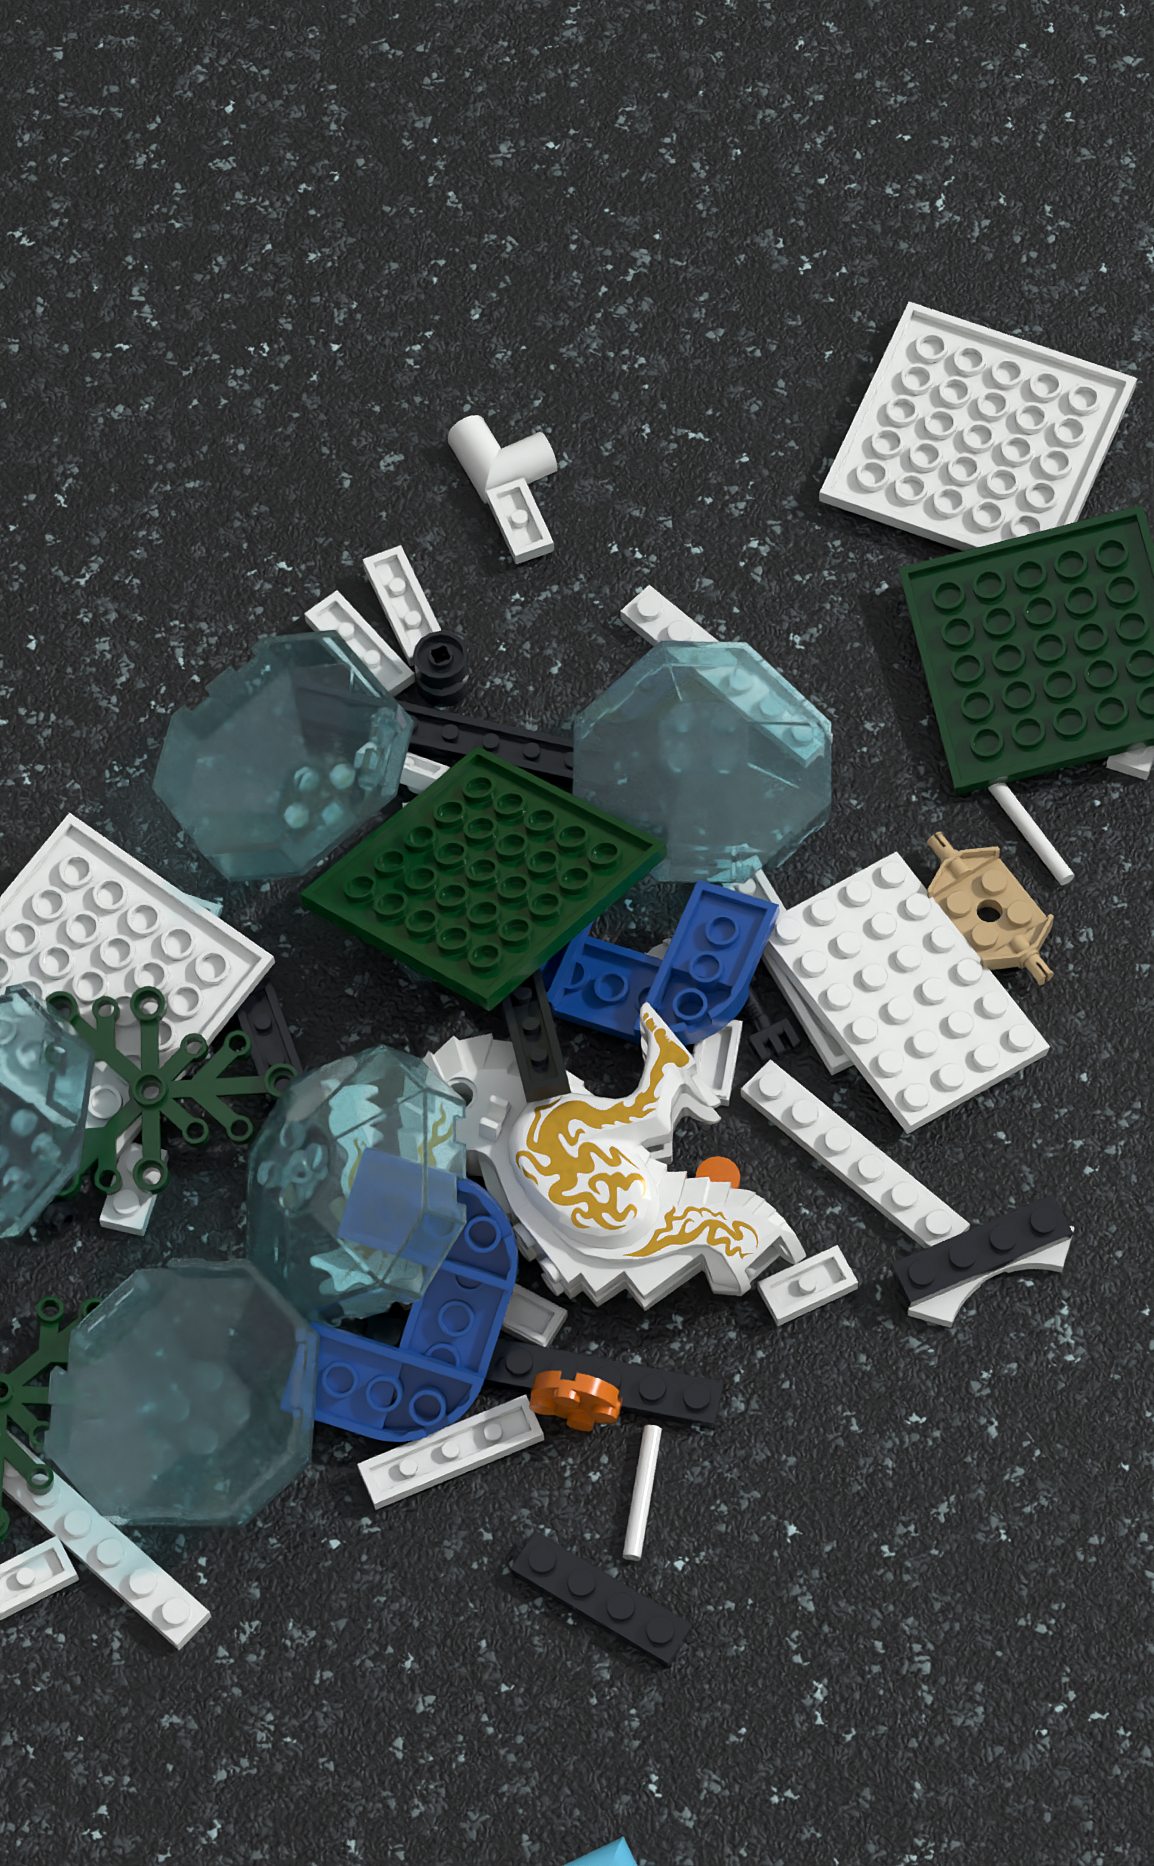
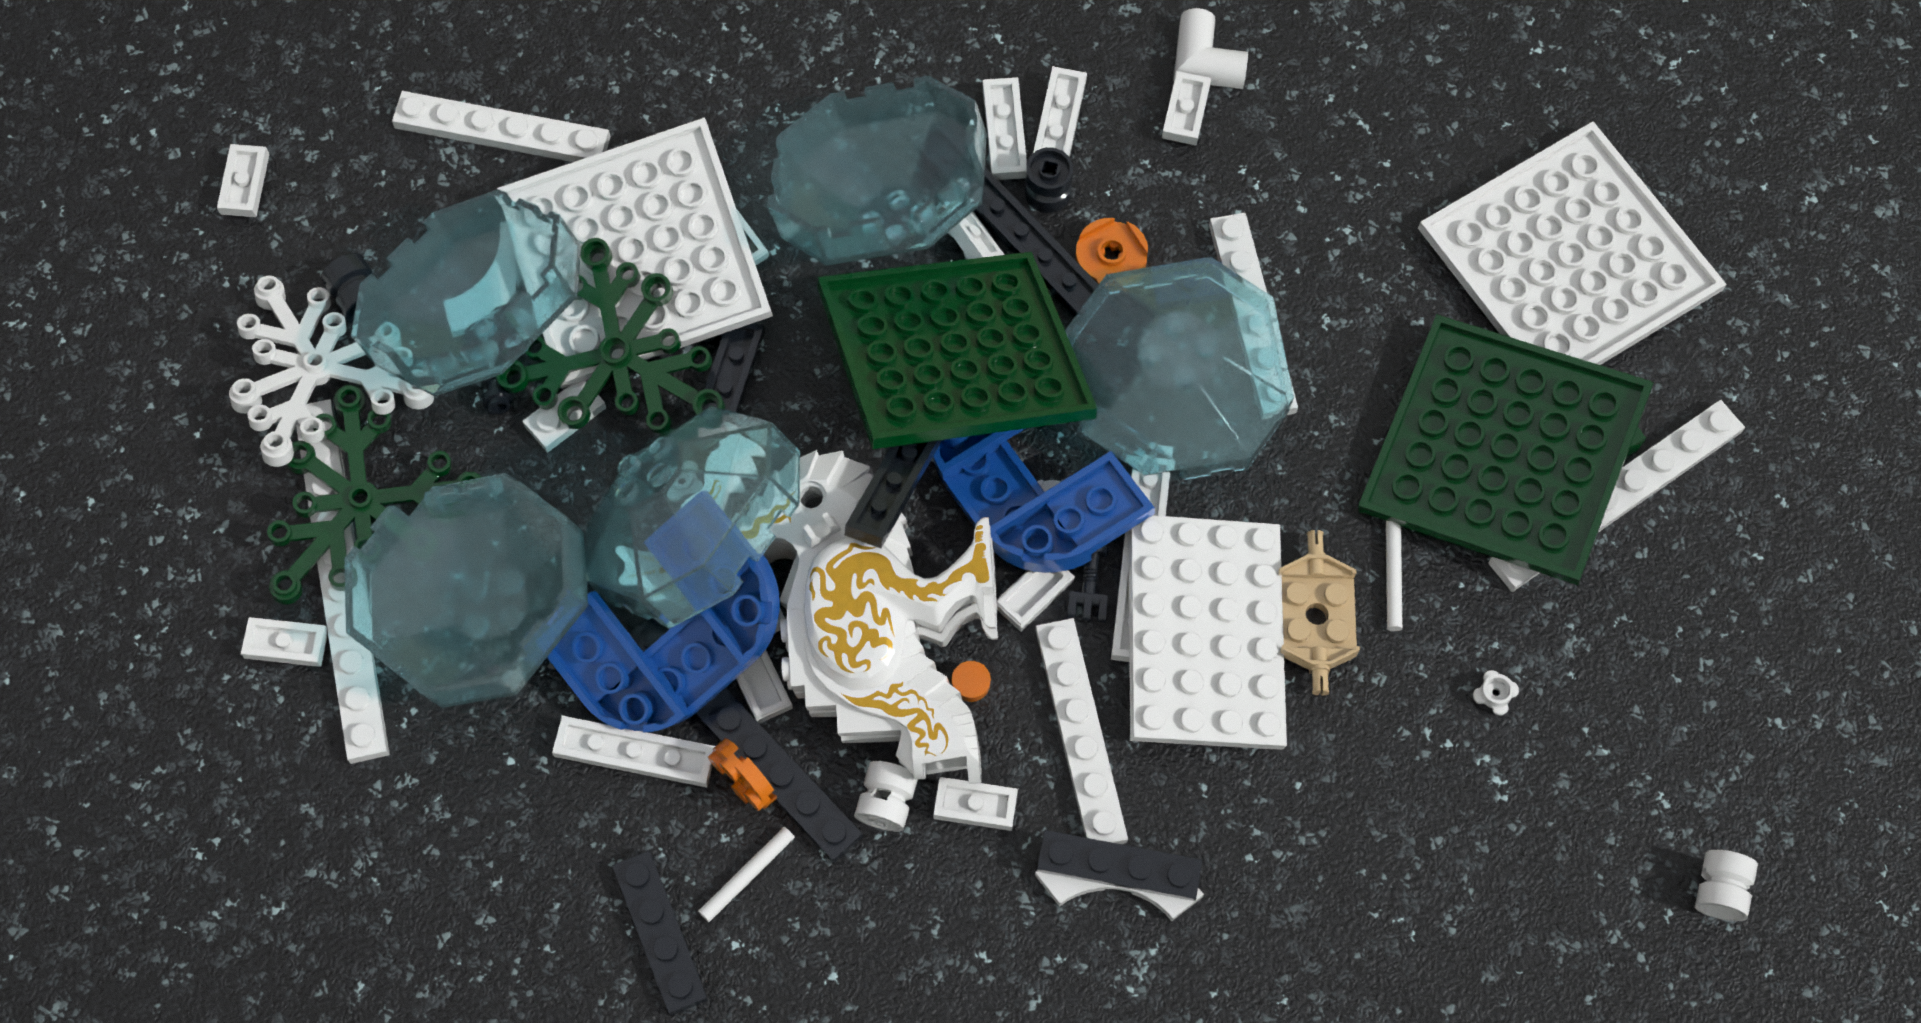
camera: 30 degrees right, 5 degrees up
none -> white wheel [854,761,918,832]
none -> orange plate [1075,218,1148,292]

